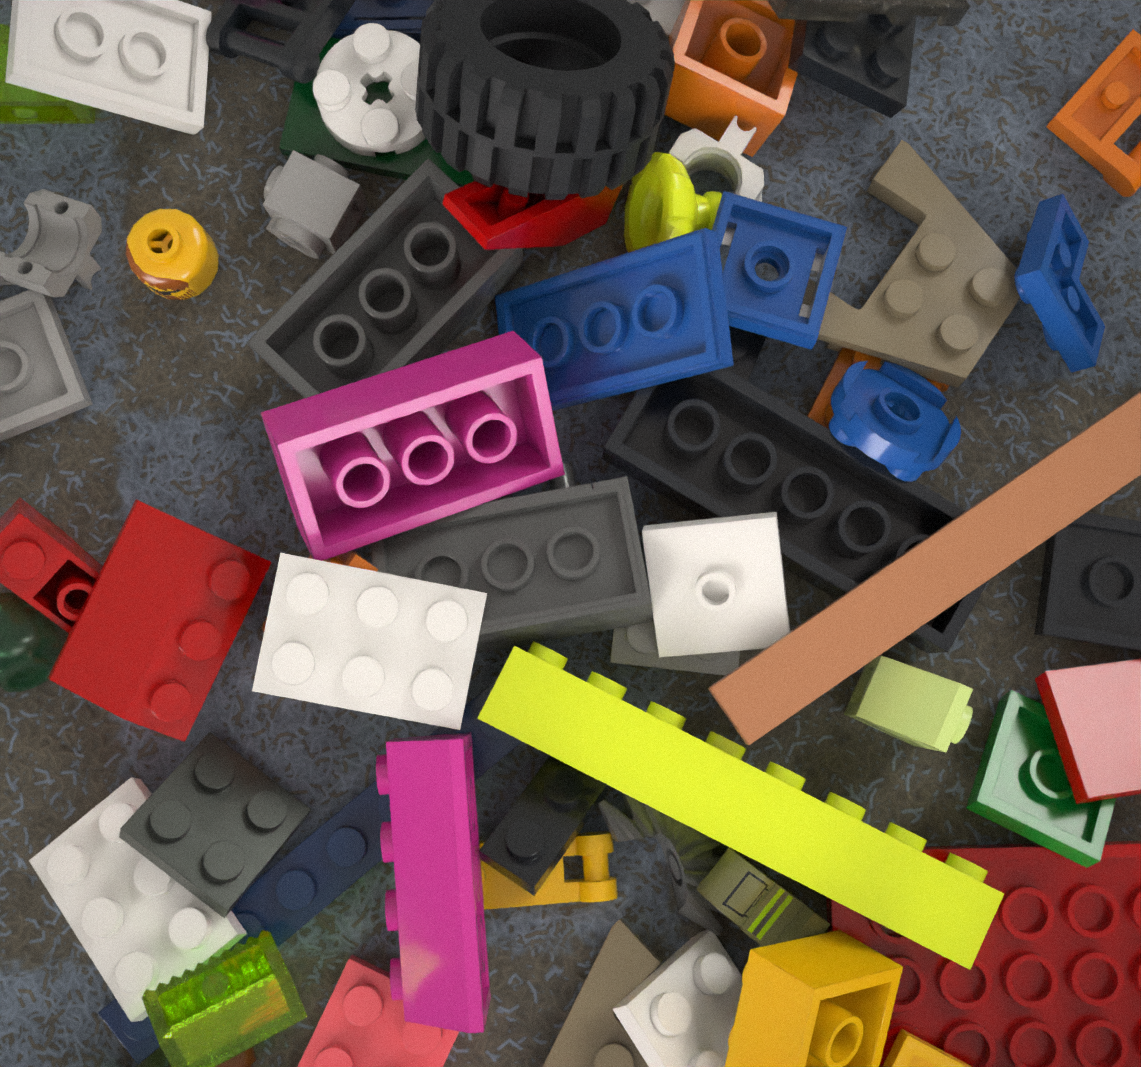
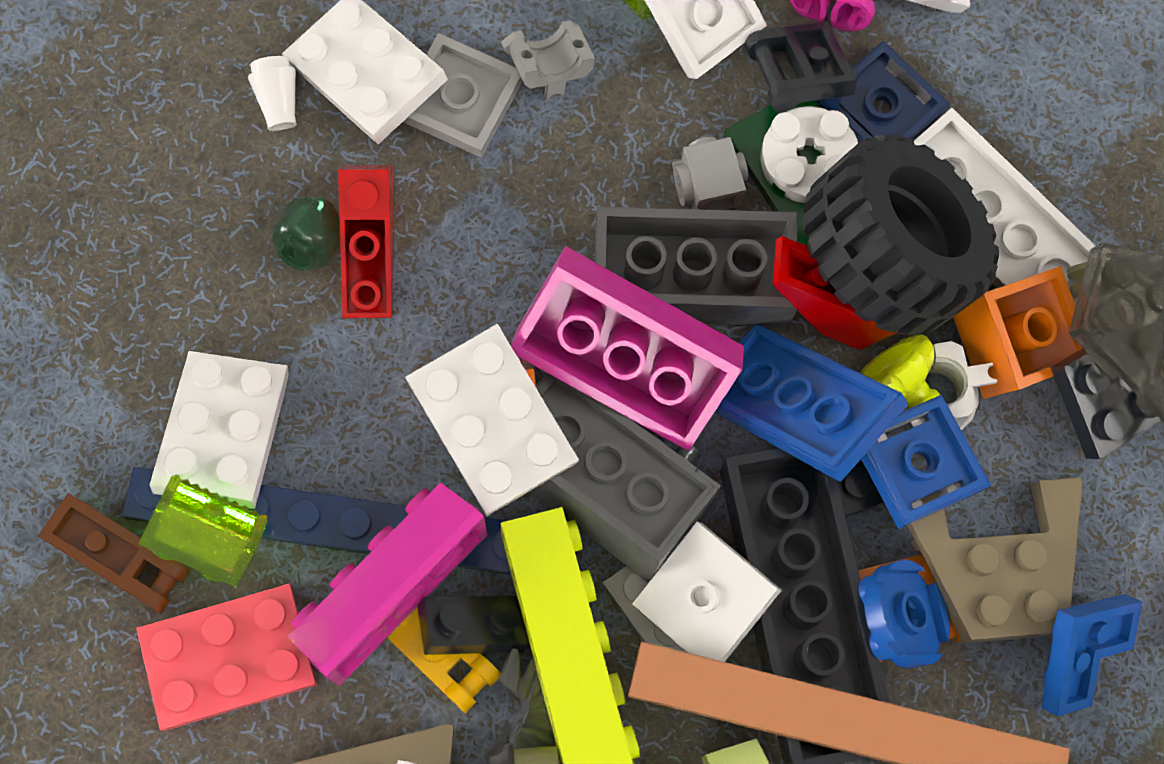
camera: 45 degrees right, 10 degrees down
red slope [48,499,271,742] -> none
pearl dark grey plate [119,732,311,918] -> none
yellow head [126,209,219,300] -> none

